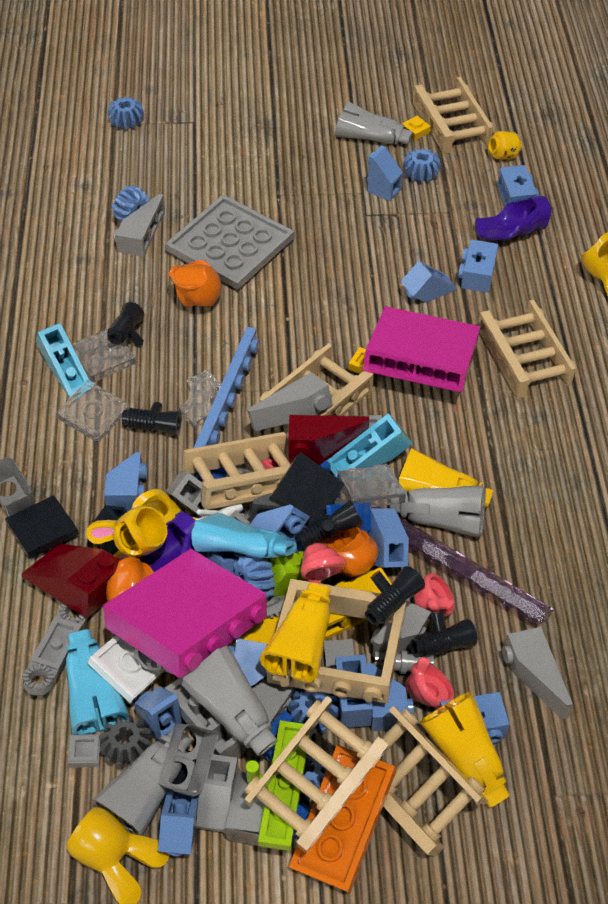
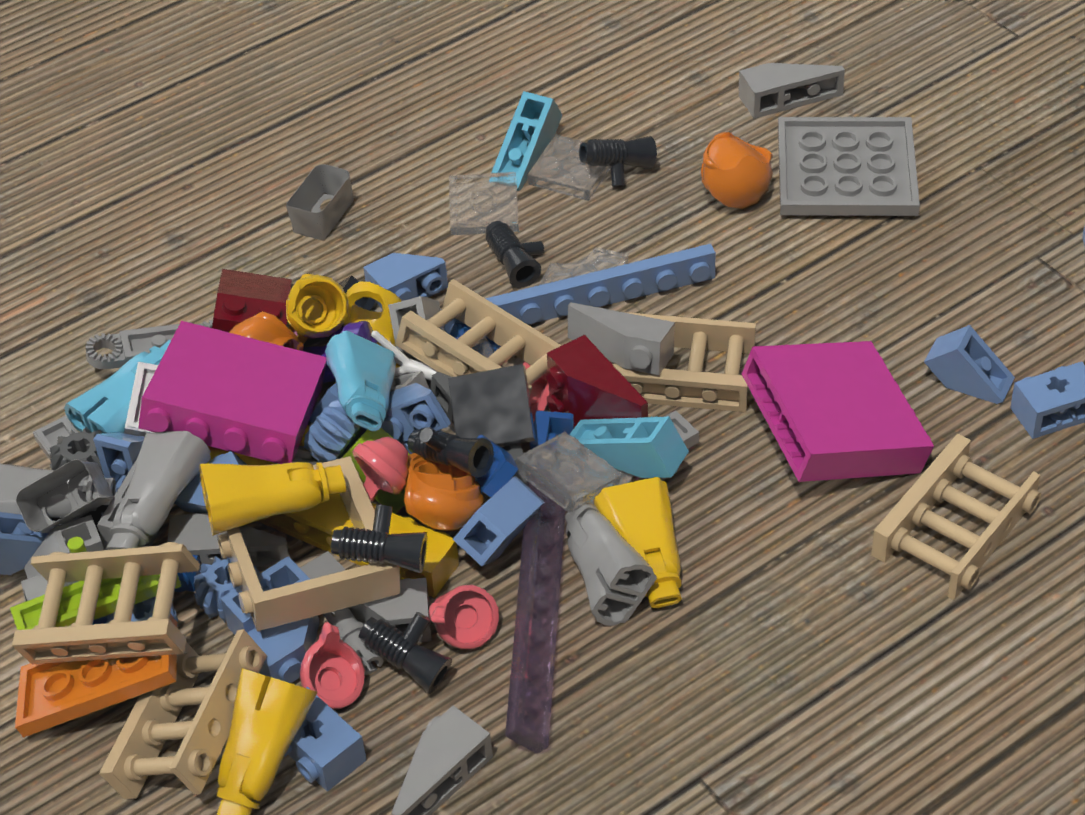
camera: 60 degrees right, 5 degrees down
black tile [5,495,79,559] -> none
medium blue gear [111,185,149,222] -> none

